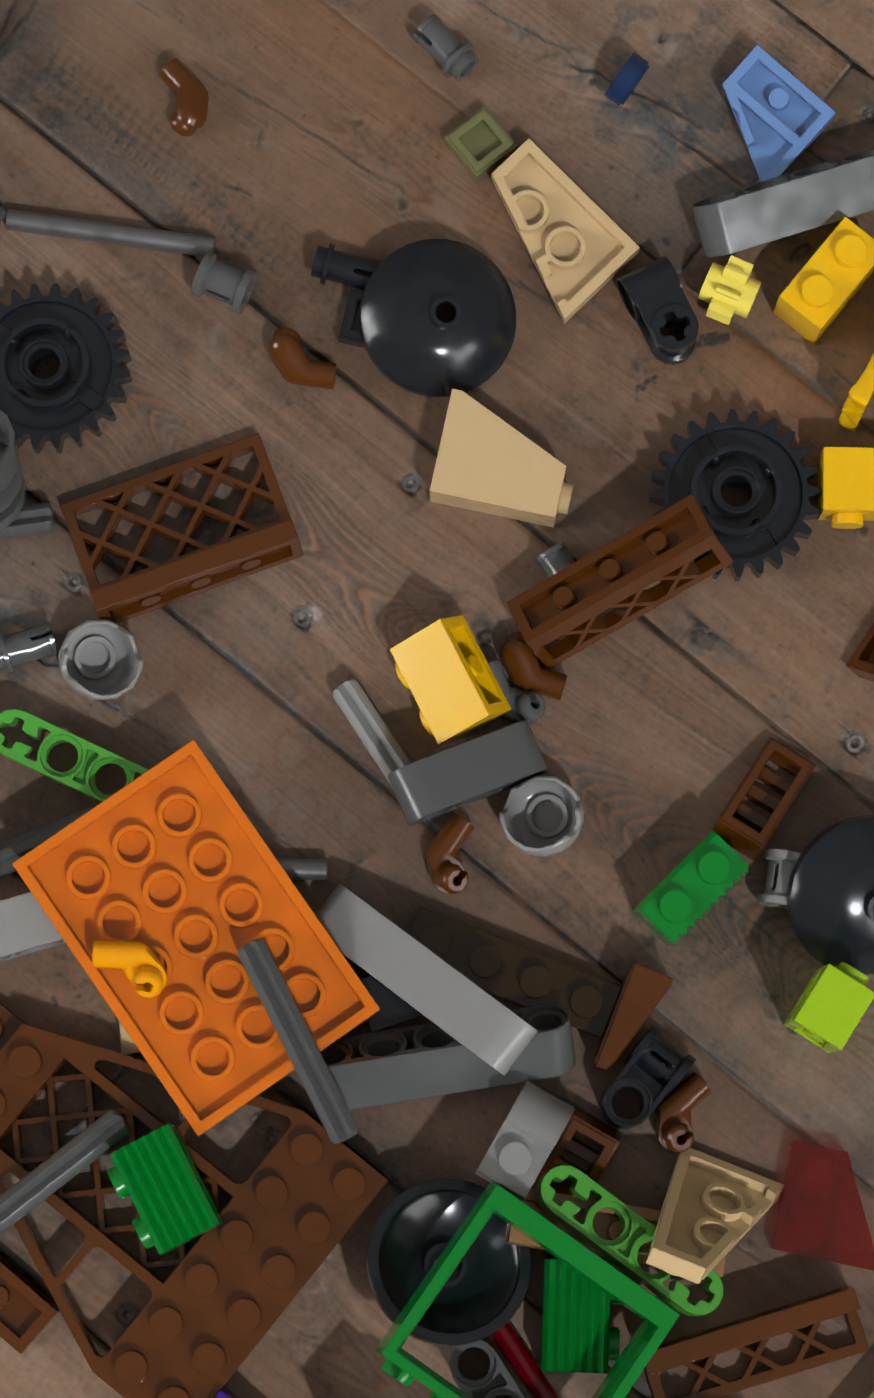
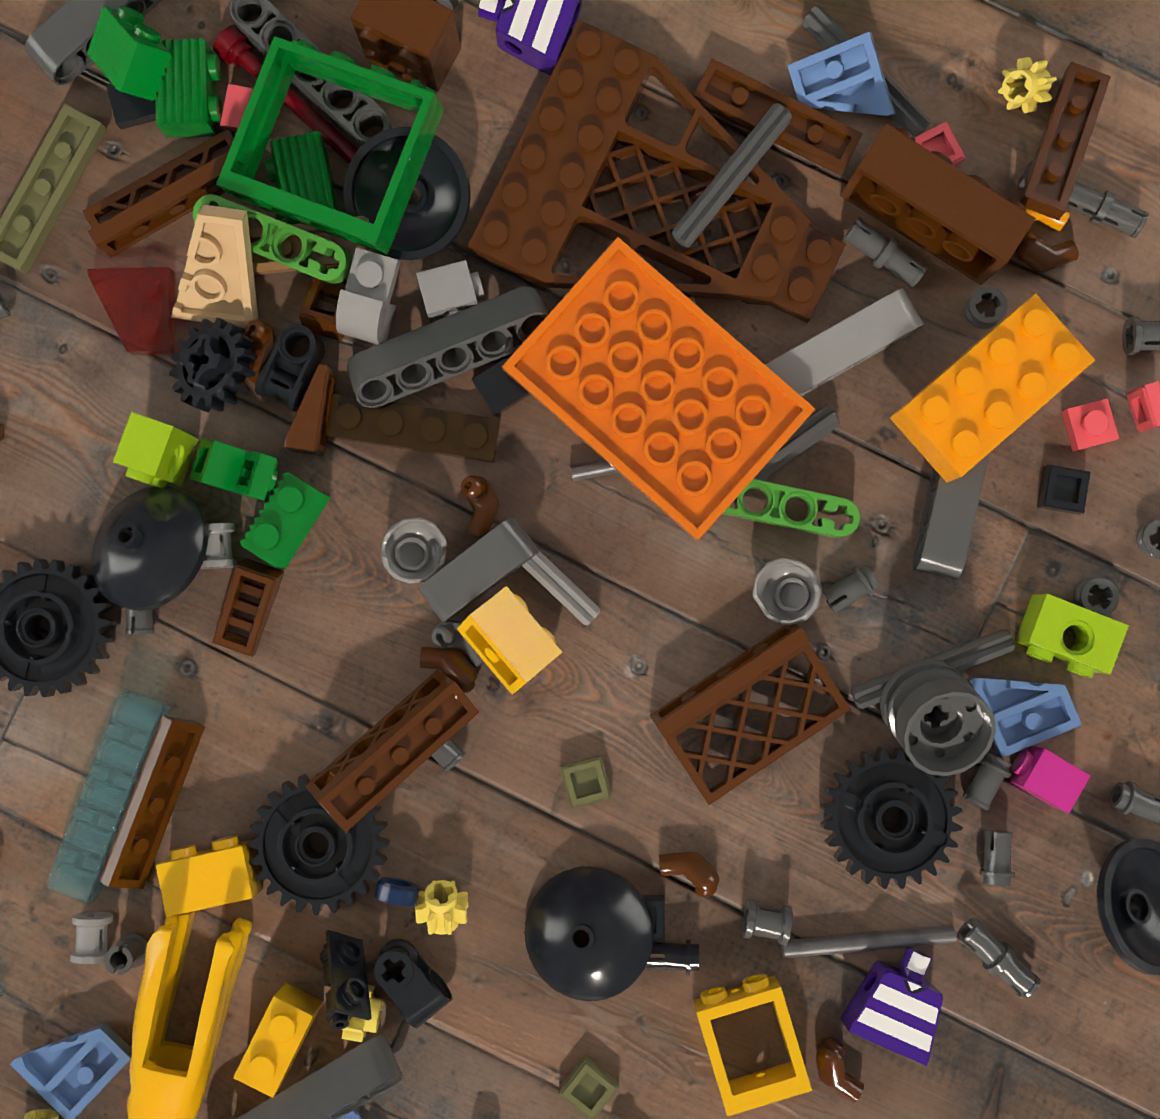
camera: 165 degrees right, 5 degrees up
light orange arm [92,940,167,998] -> none
green brick [107,1123,223,1255] -> none
dark grey axle [238,939,358,1144] -> none
light grey beam [315,883,538,1076] -> none
tan slope [430,389,574,528] -> none
tan wing [491,138,640,324] -> none
none -> black gear [169,318,257,413]
none -> green brick [189,439,278,502]
none -> black hinge [320,930,372,1030]
none -> dark blue tile [374,877,420,907]
none -> light yellow gear [415,880,469,935]
none -> light grey brick [416,260,485,323]
none -> olive tile [559,755,612,809]
none -> yellow window [693,974,812,1117]
none -> dark purple torso [840,947,943,1066]

